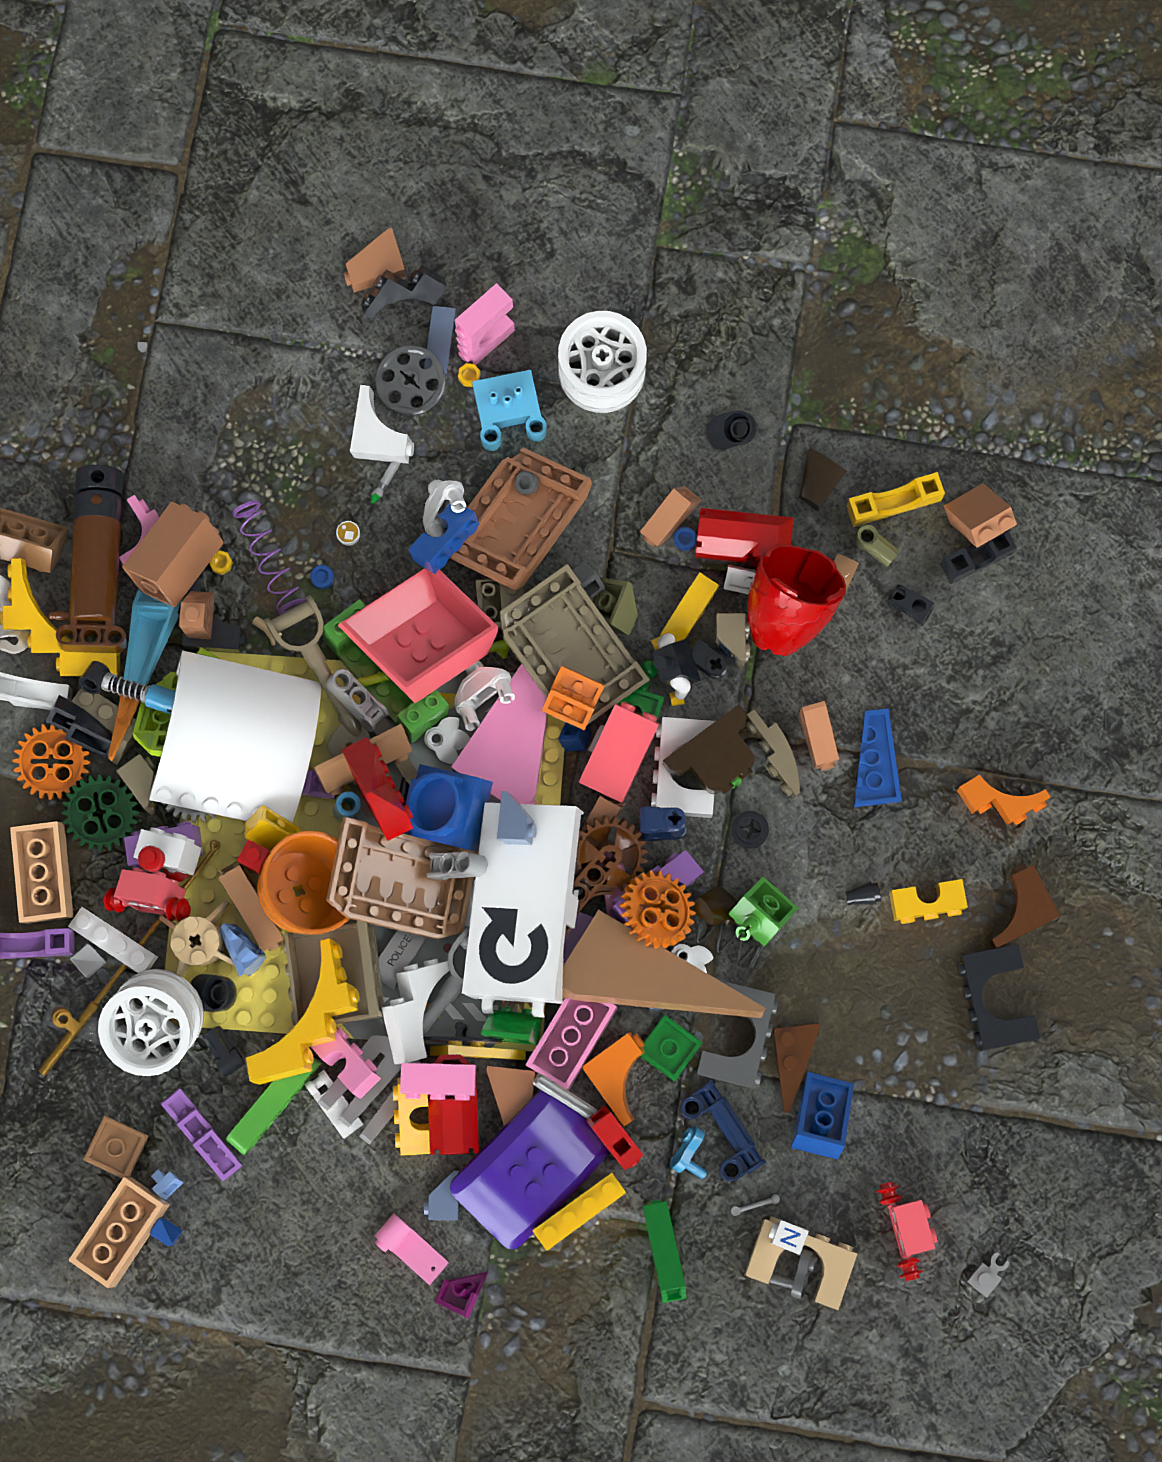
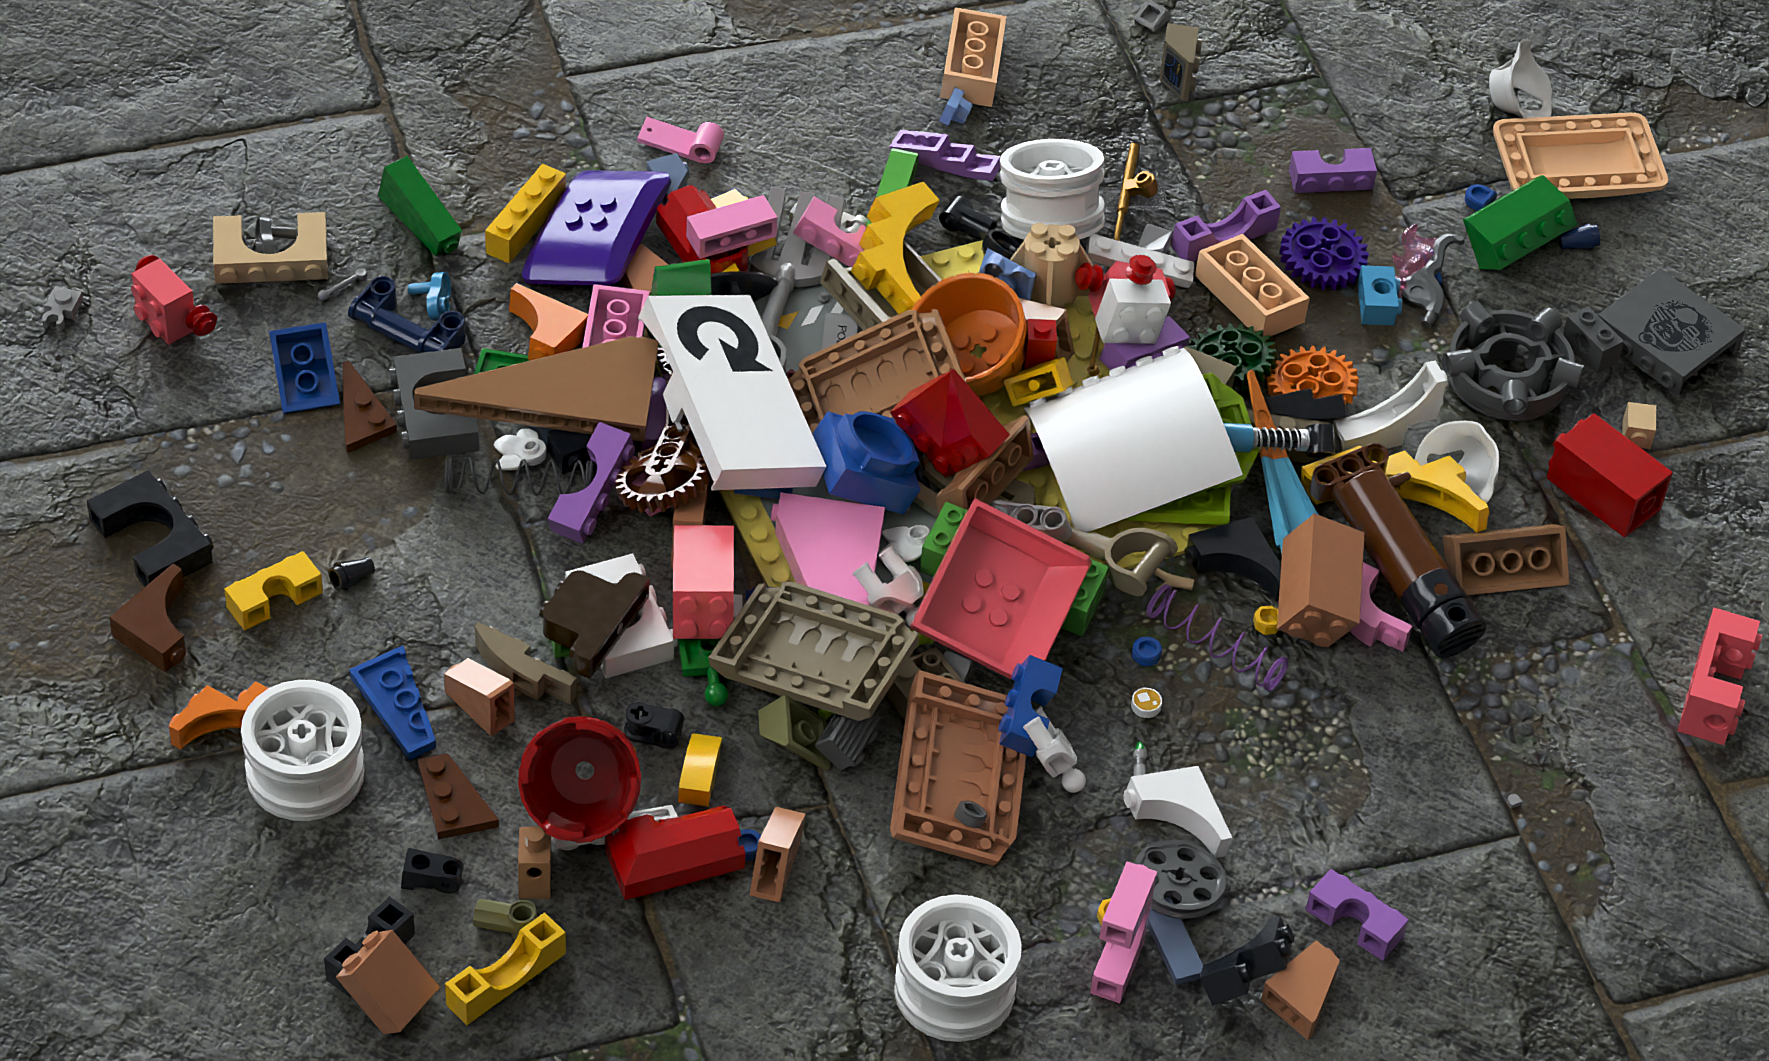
camera: 150 degrees right, 30 degrees down
medium nougat plate [83,1115,149,1179] -> none
blue slope [150,1218,182,1247] -> none
nougat slope [179,591,215,639] -> none
white arch [381,958,450,1064] -> none
light grey piece [427,851,488,880] -> none
magenta slope [435,1271,489,1318] -> none
medium azure piece [472,370,547,451] -> none
sand blue slope [497,791,536,845] -> none
light grey axle [533,1074,598,1119] -> none
orange slope [541,665,605,730] -> none
red brick [585,1106,644,1170] -> none
orange gear [620,870,696,949] -> none
dark blue piece [639,807,687,841] -> none
black torso [650,633,701,707] -> none
dark brown slope [692,885,738,925] -> none
black cap [707,410,757,450] -> none
dark tan slope [714,613,750,669] -> none
bright green brick [729,877,799,946] -> none
black gear [731,811,769,849] -> none
white brick [768,1220,809,1255] -> none
dark brown slope [799,449,847,511] -> none
none -> white wheel [241,680,365,821]
none -> reddish brown wing [417,753,499,839]
none -> medium lavender arch [1305,869,1409,961]

